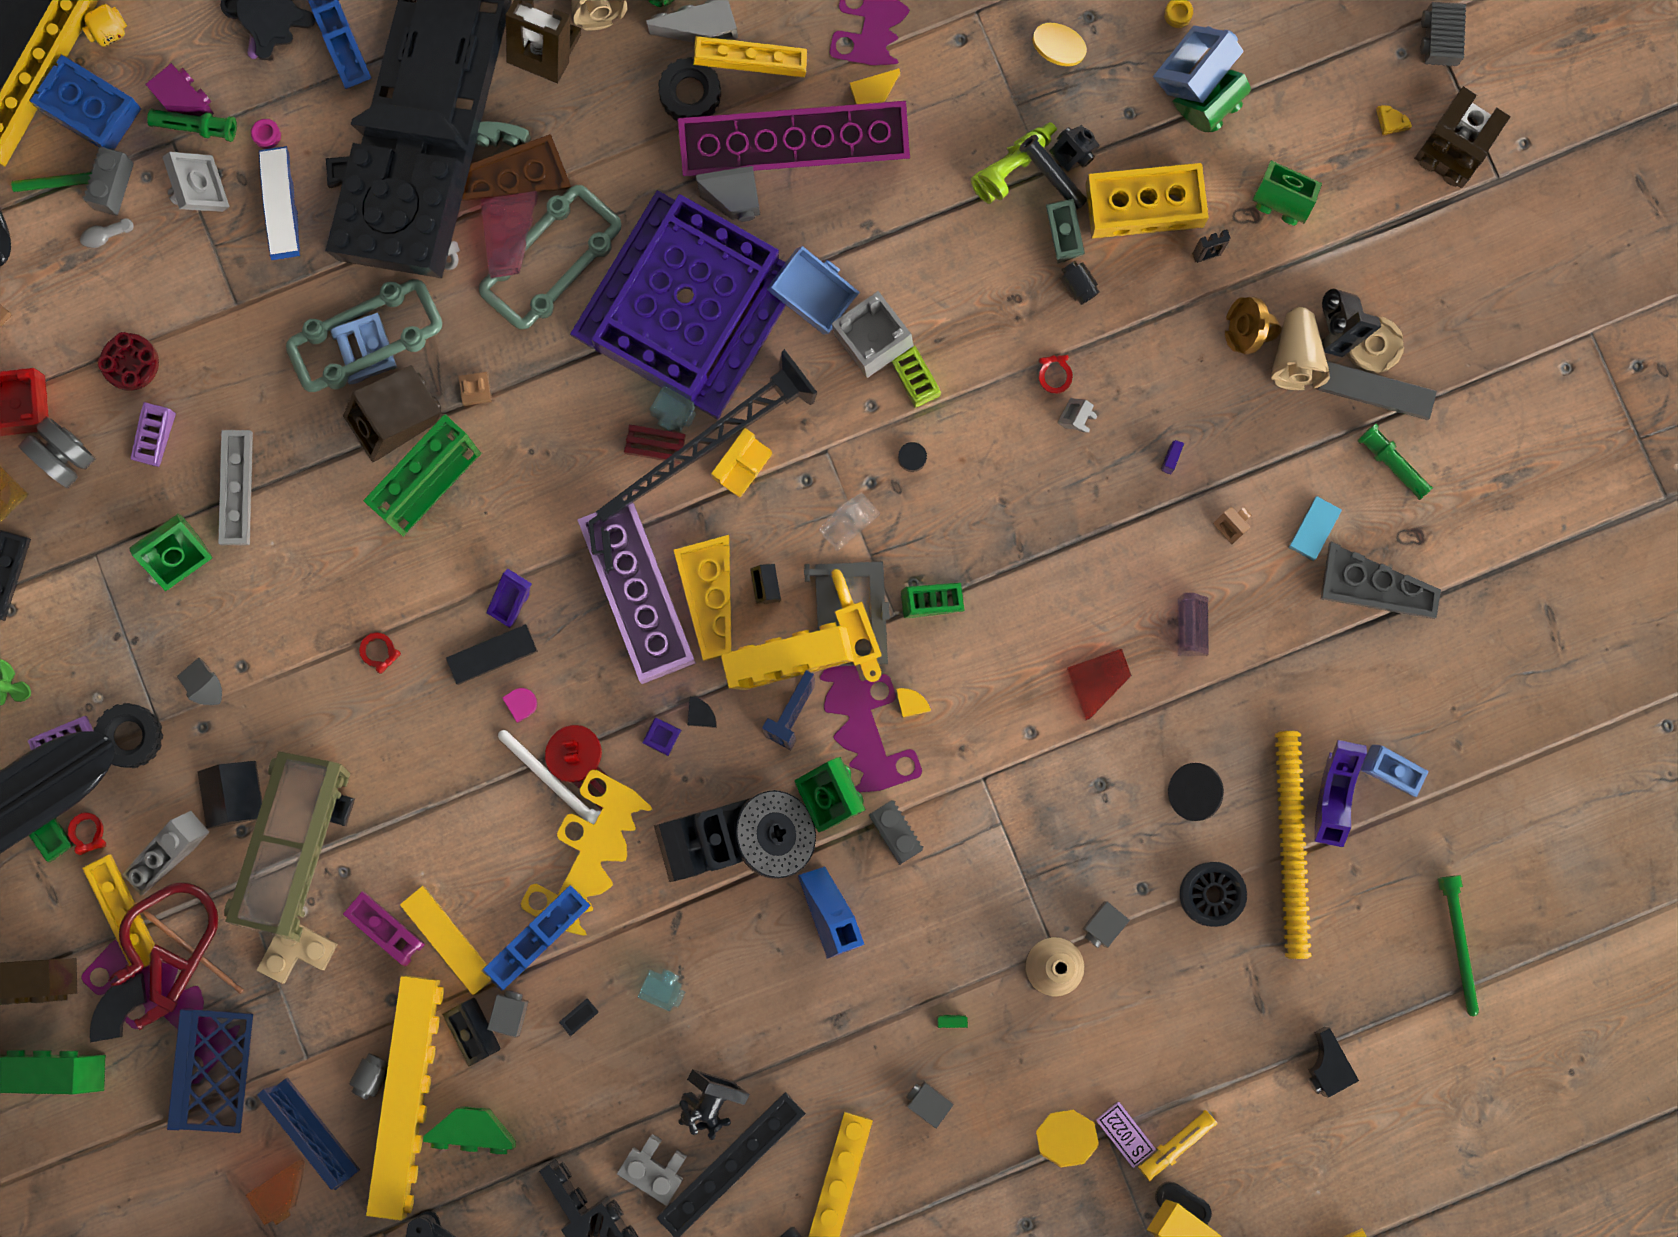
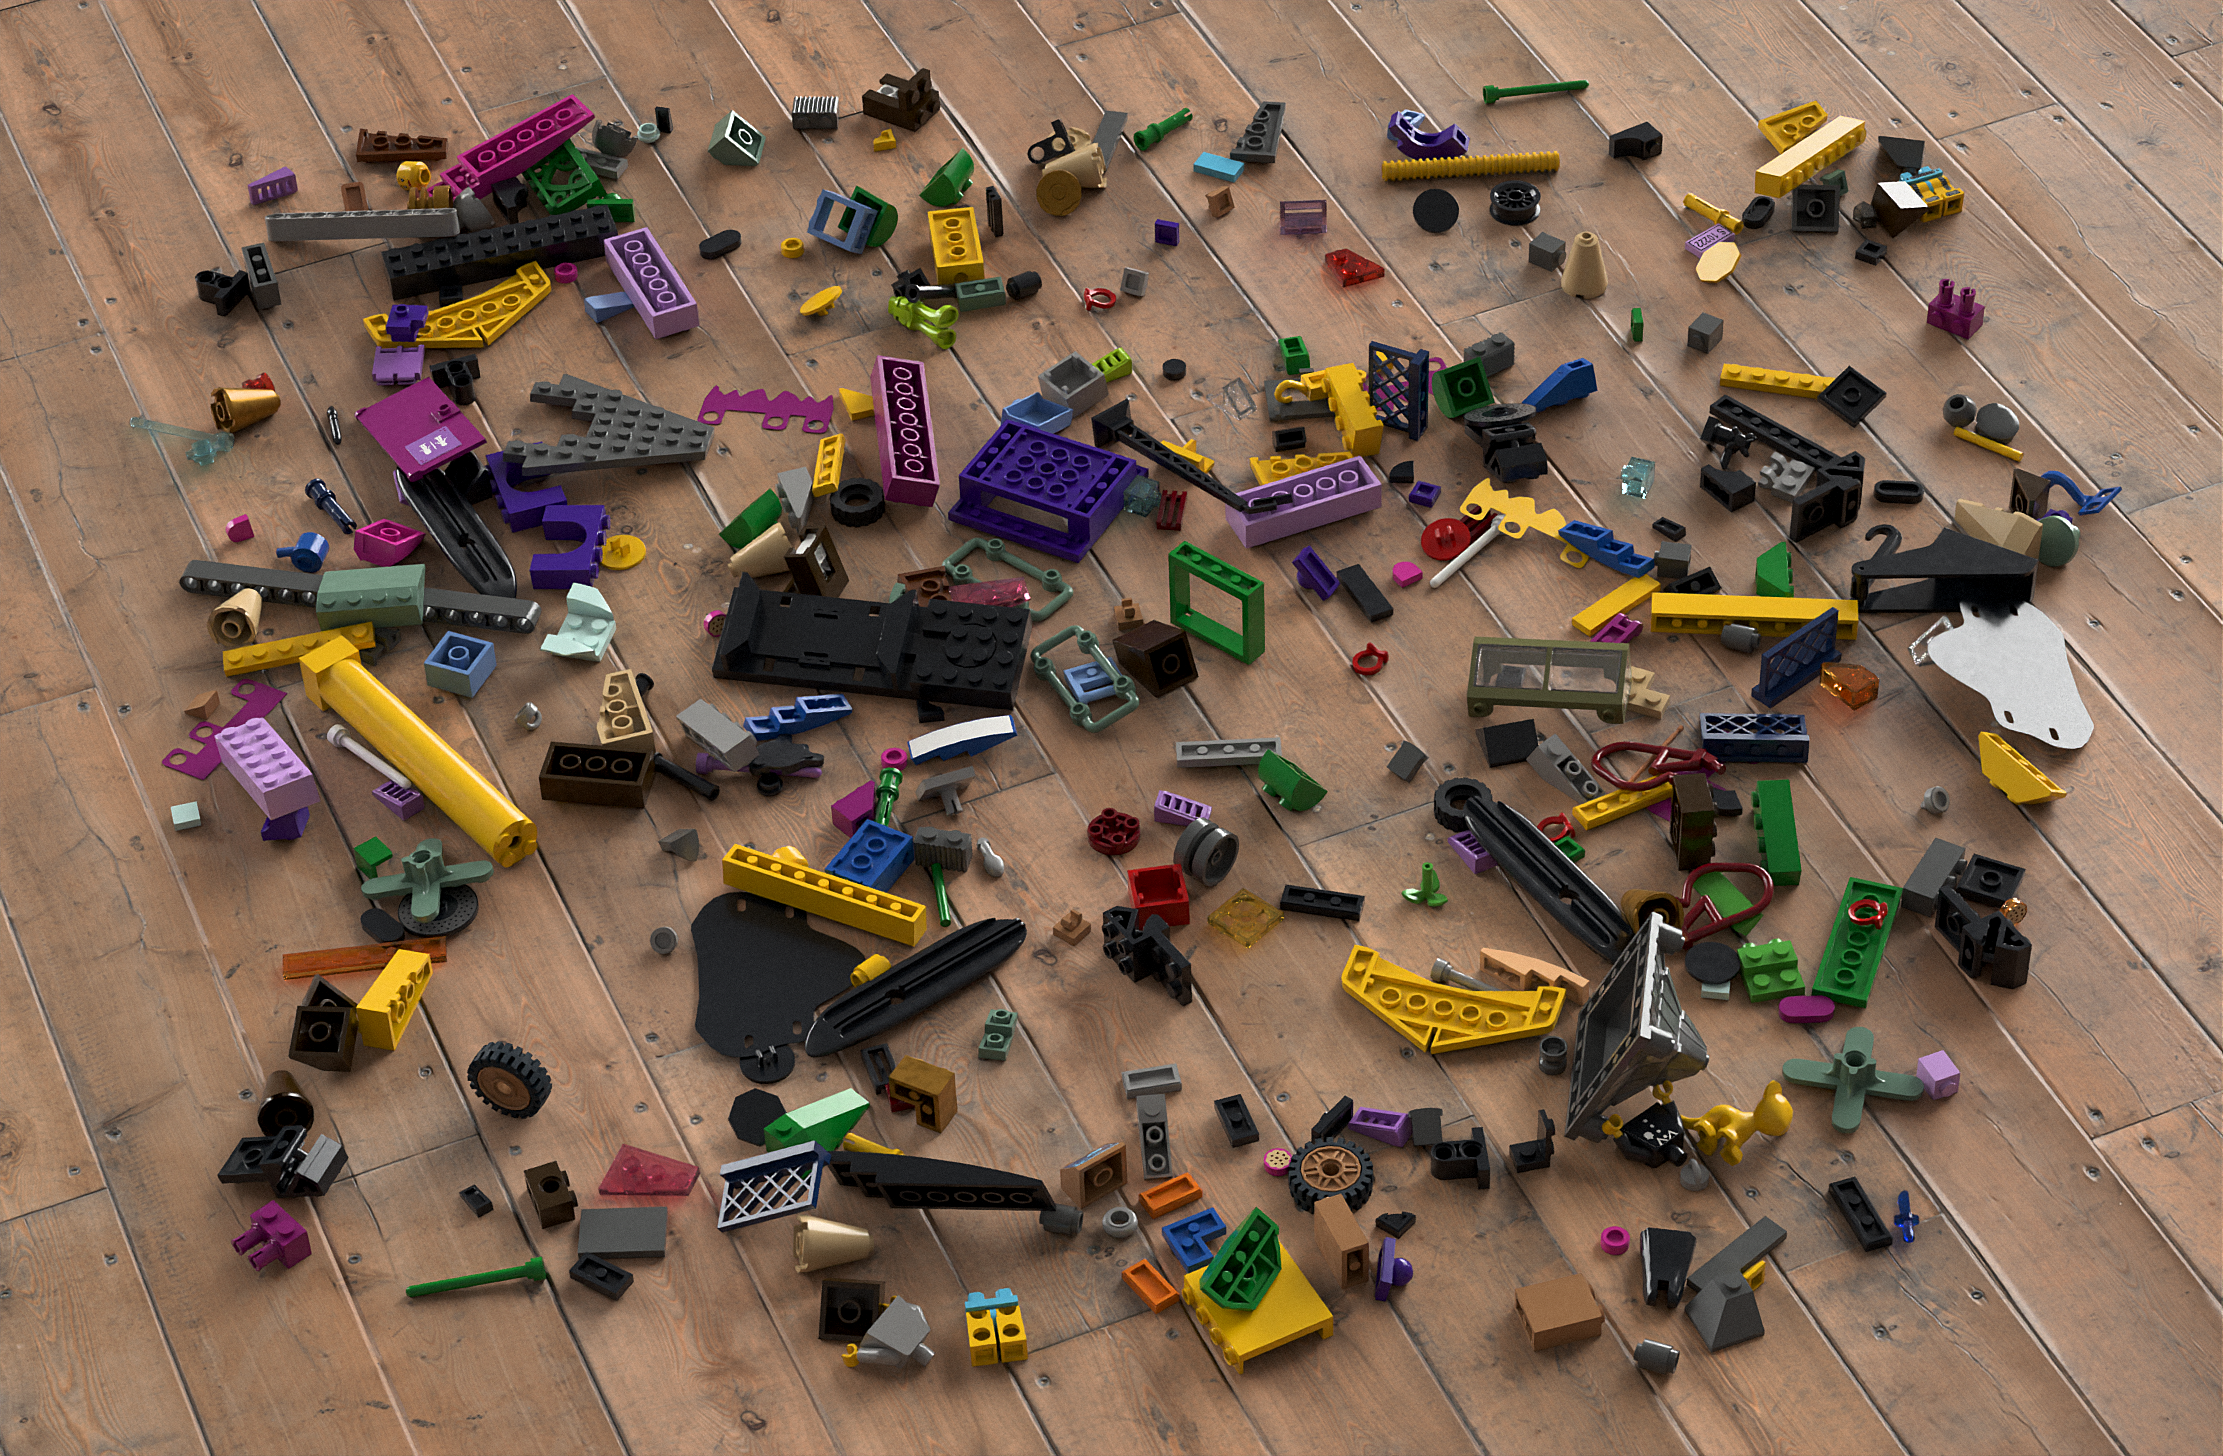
camera: 90 degrees left, 40 degrees down
dark grey slope [696,166,760,222] -> none
none -> black arch [1700,464,1756,513]

